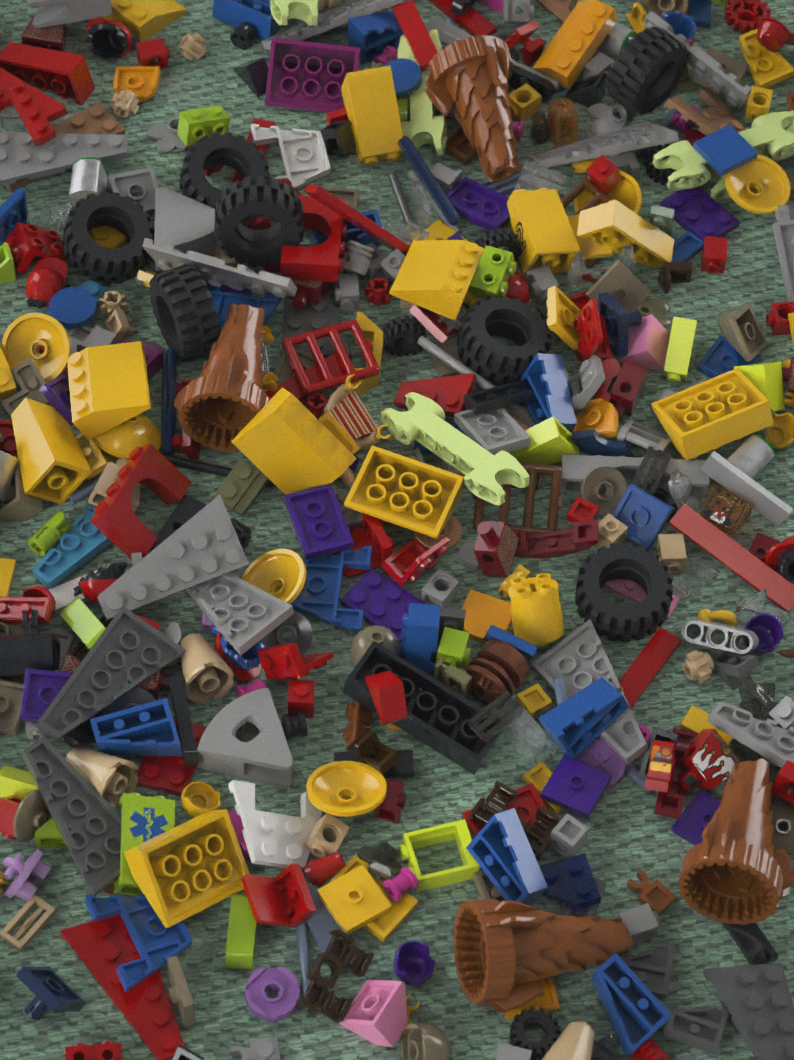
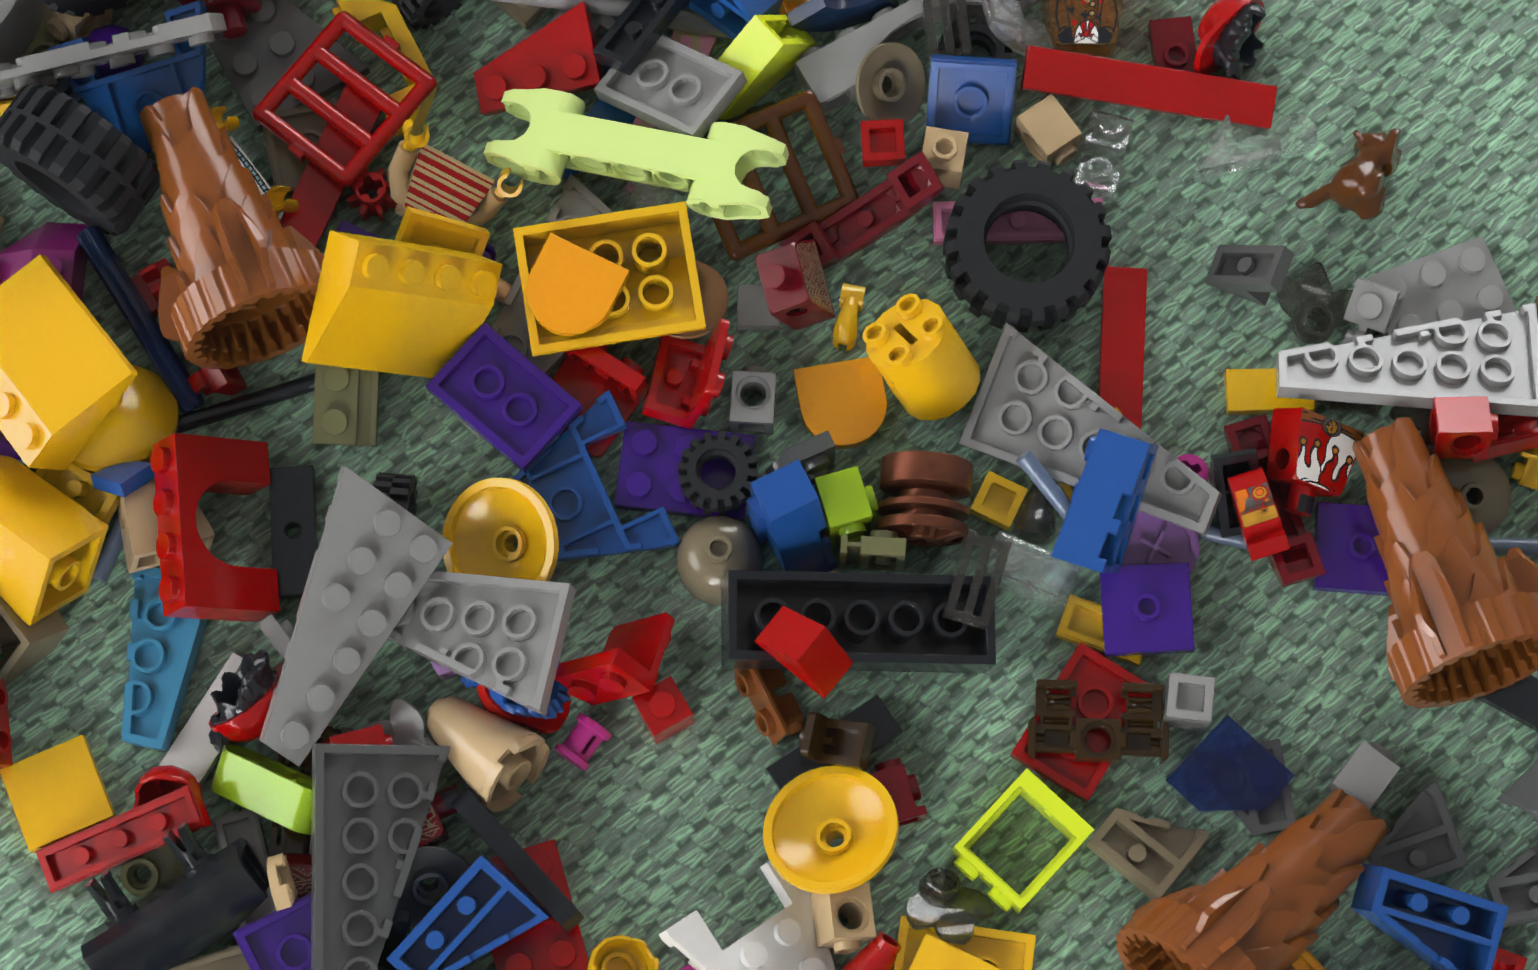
camera: 25 degrees left, 20 degrees up
lime hinge [28,511,71,557] -> none
light grey piece [197,688,293,788] -> none
dark grey dish [262,610,313,656] -> none
black wheel [282,711,308,740] -> none
dark pink bush [383,867,419,902] -> none
blue wedge [466,808,548,906] -> none
blue tile [483,625,537,662] -> none
dark orange plate [627,870,676,916] -> none
light grey beam [682,619,759,654] -> none
tan gear [682,650,714,683] -> none
yellow arm [698,609,738,627] -> none
dark purple hair [742,613,784,655] -> none
none -> blue tile [90,461,155,497]
none -> tan tile [267,853,298,911]
none -> light orange tile [526,233,630,336]
none -> black tyre [678,431,758,516]

